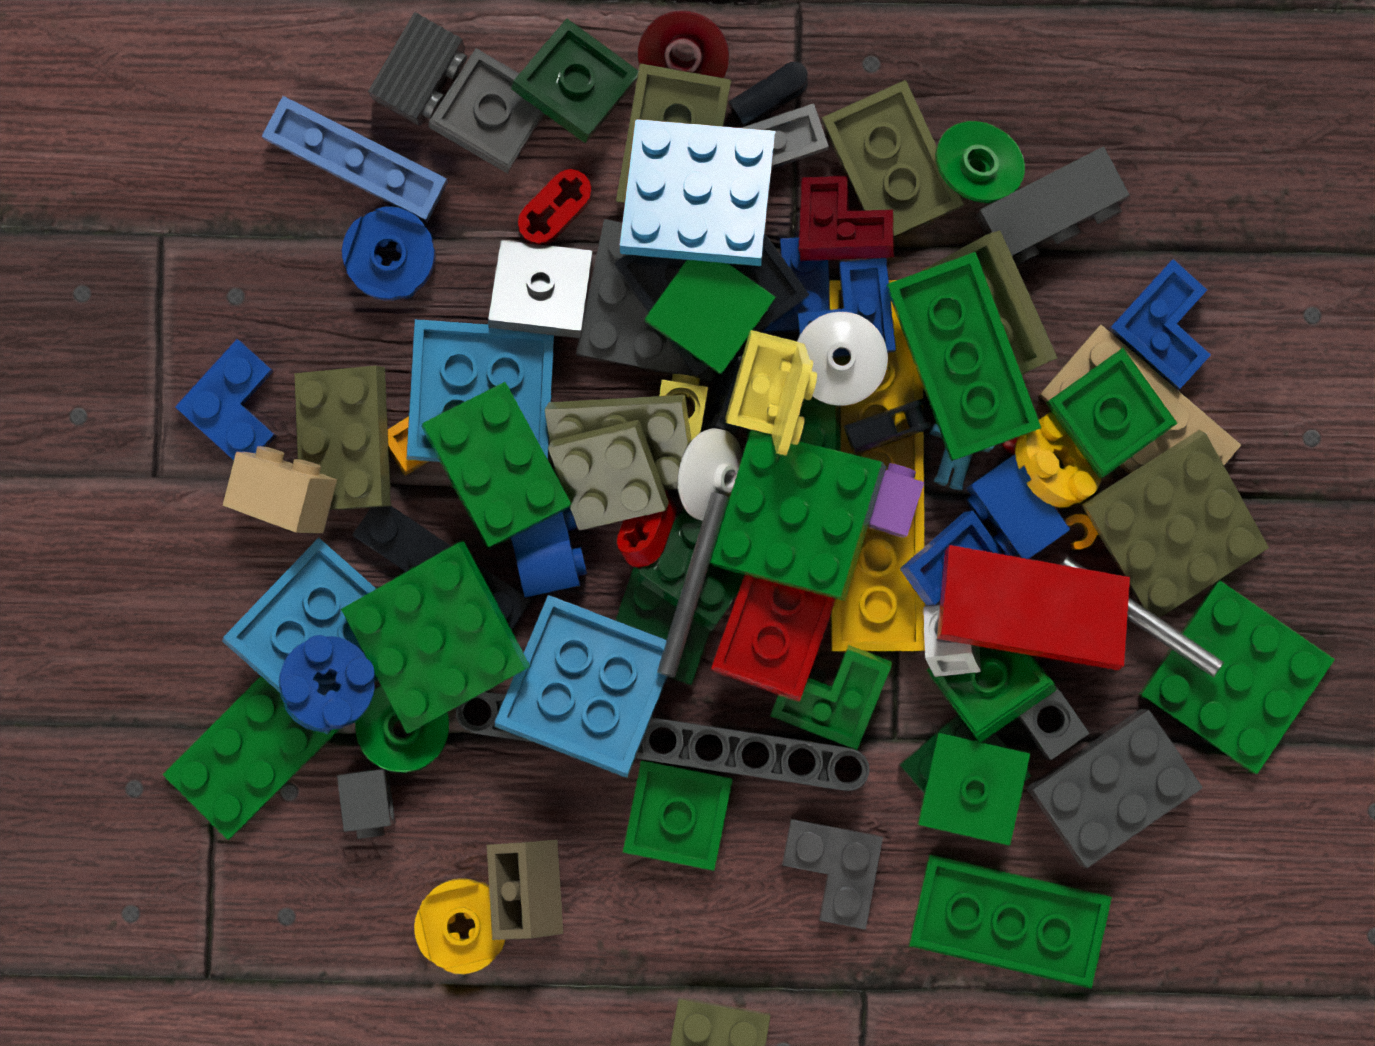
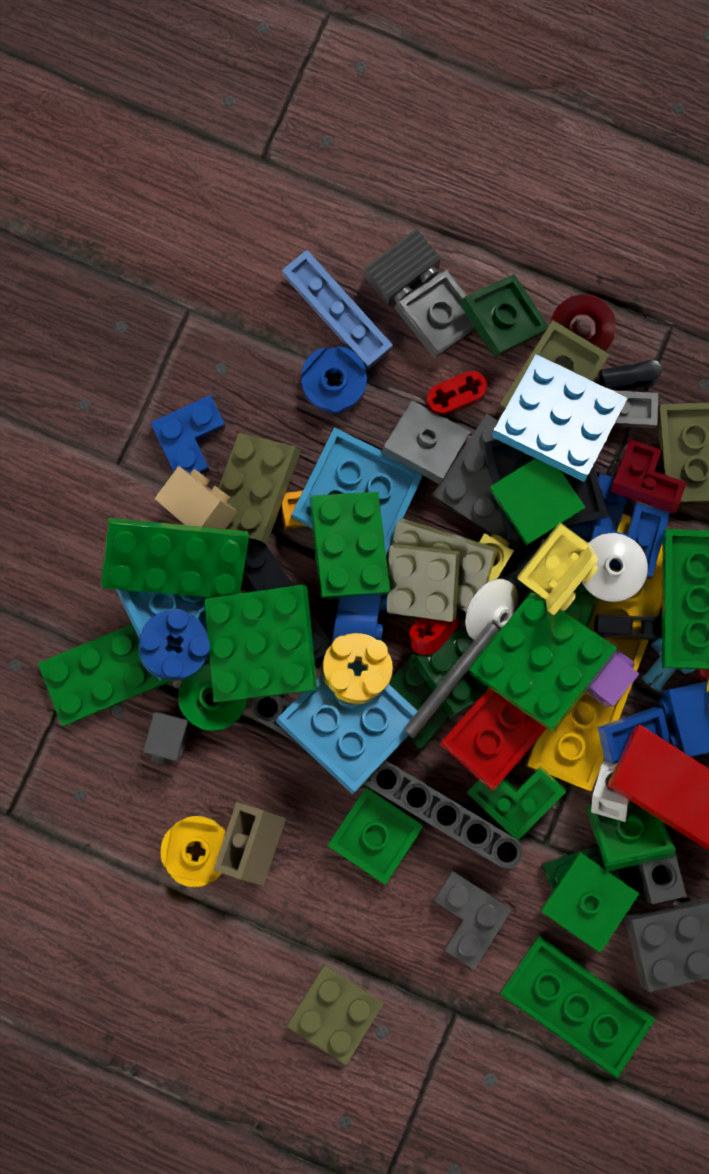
camera: 20 degrees right, 5 degrees down
none -> green plate [100,518,249,598]
none -> yellow plate [322,633,392,704]

